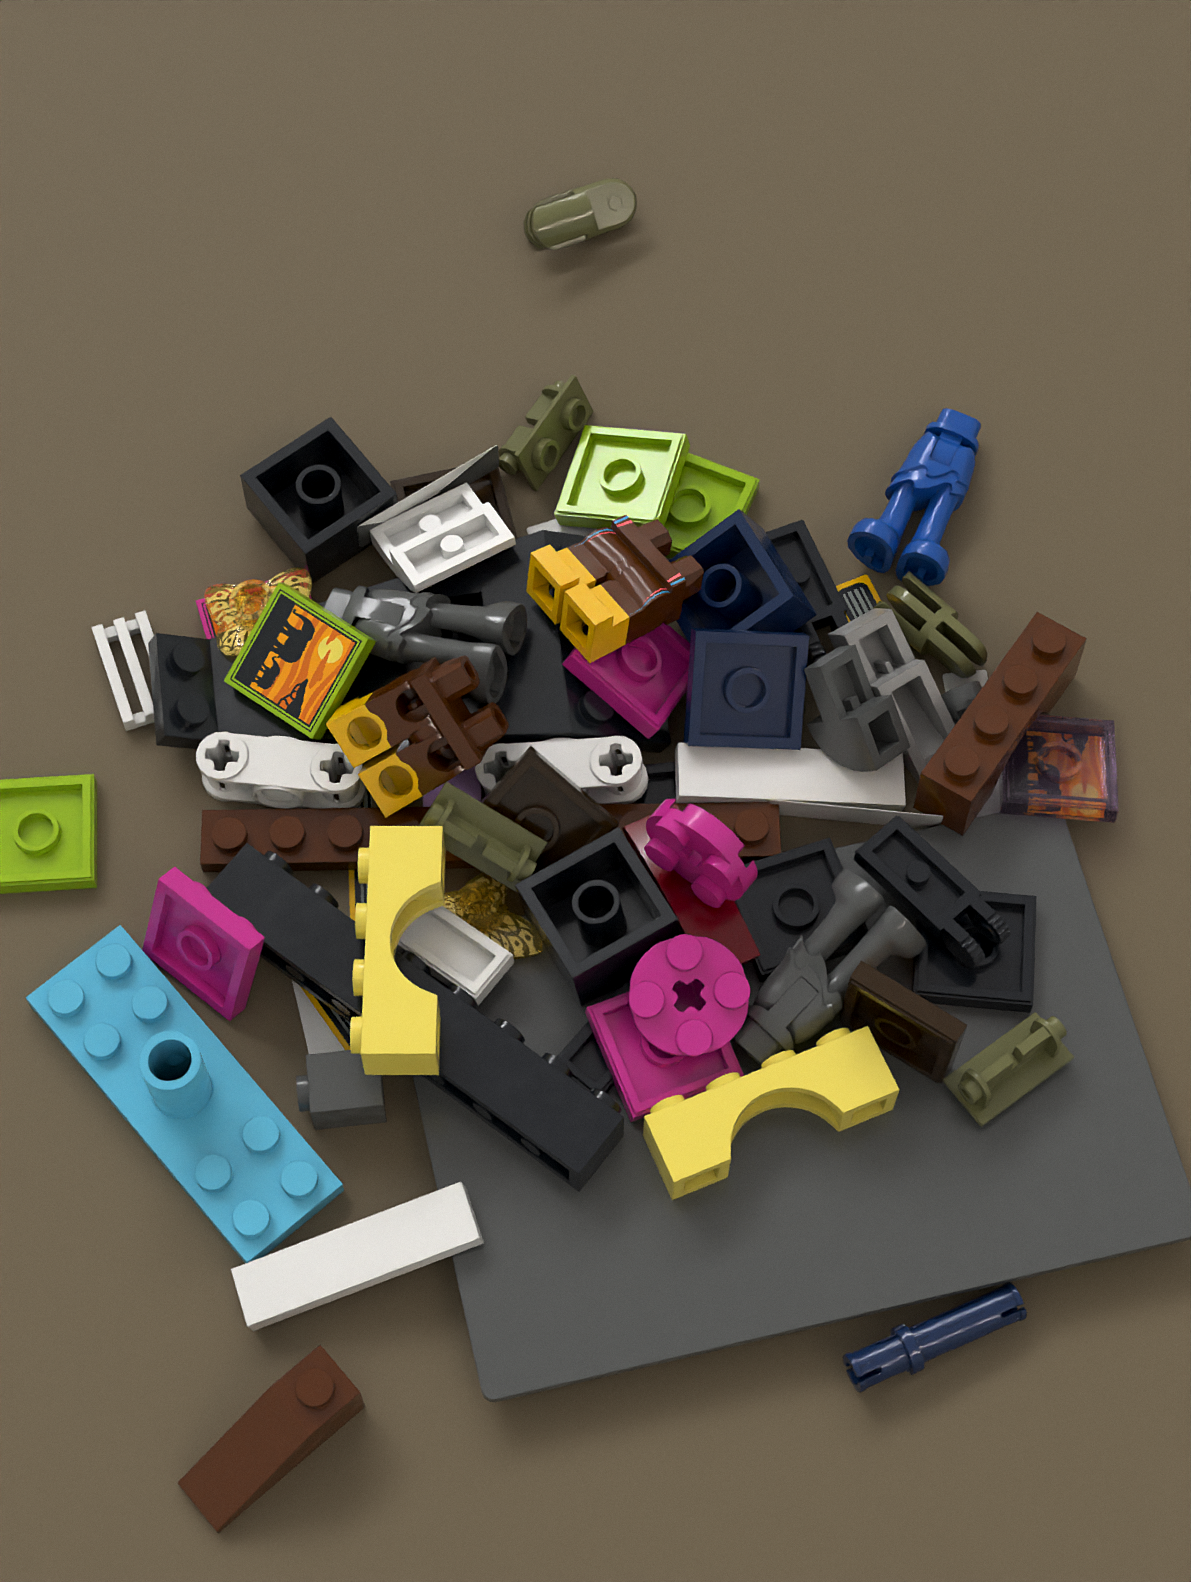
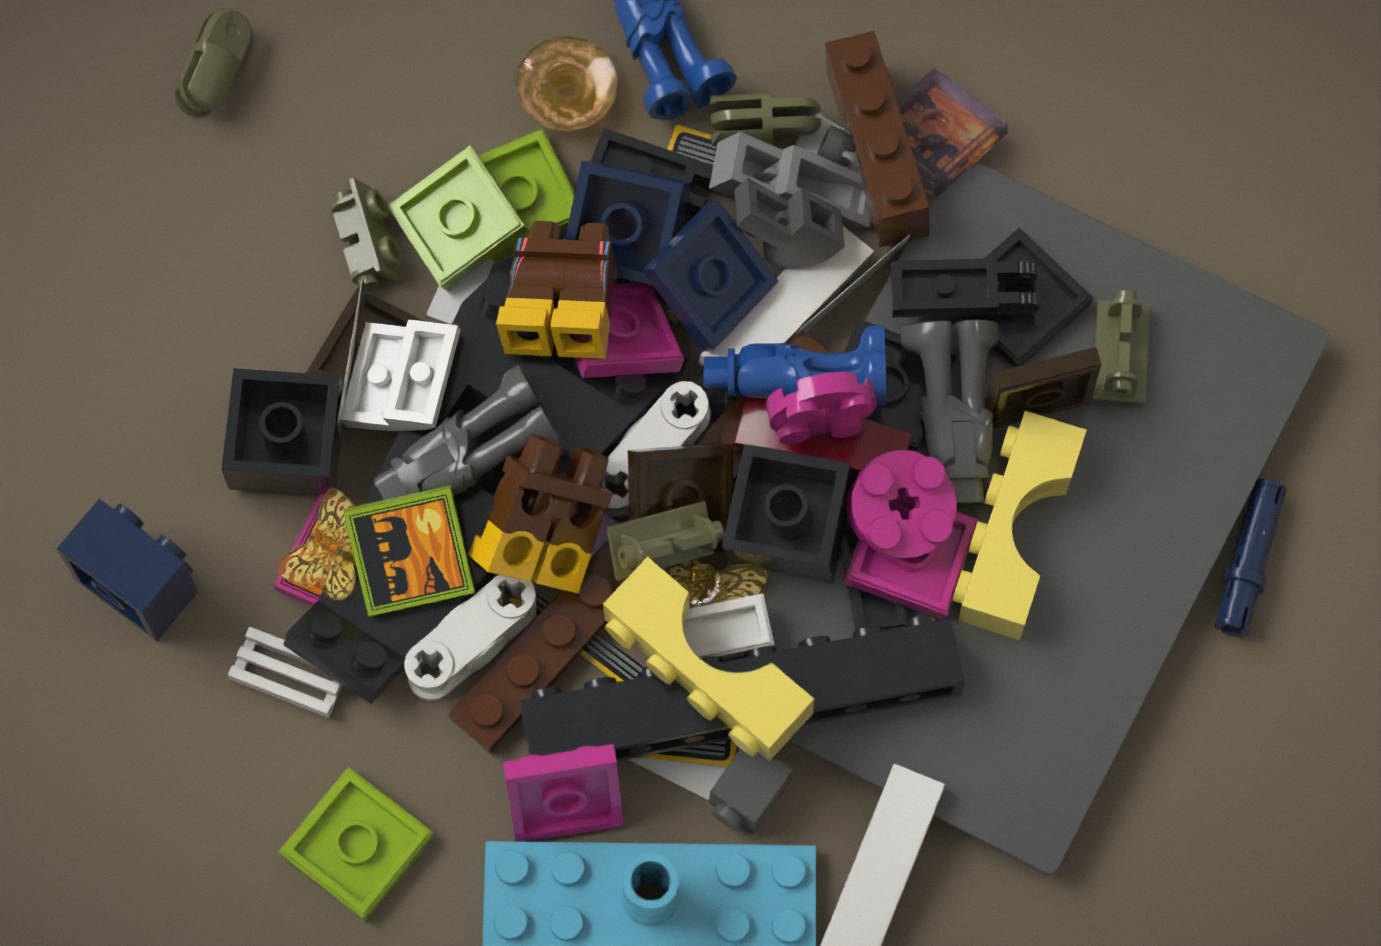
camera: 50 degrees left, 5 degrees up
none -> dark blue brick [56,498,198,641]
none -> clear yellow dish [515,36,618,131]
none -> blue piece [704,325,886,406]

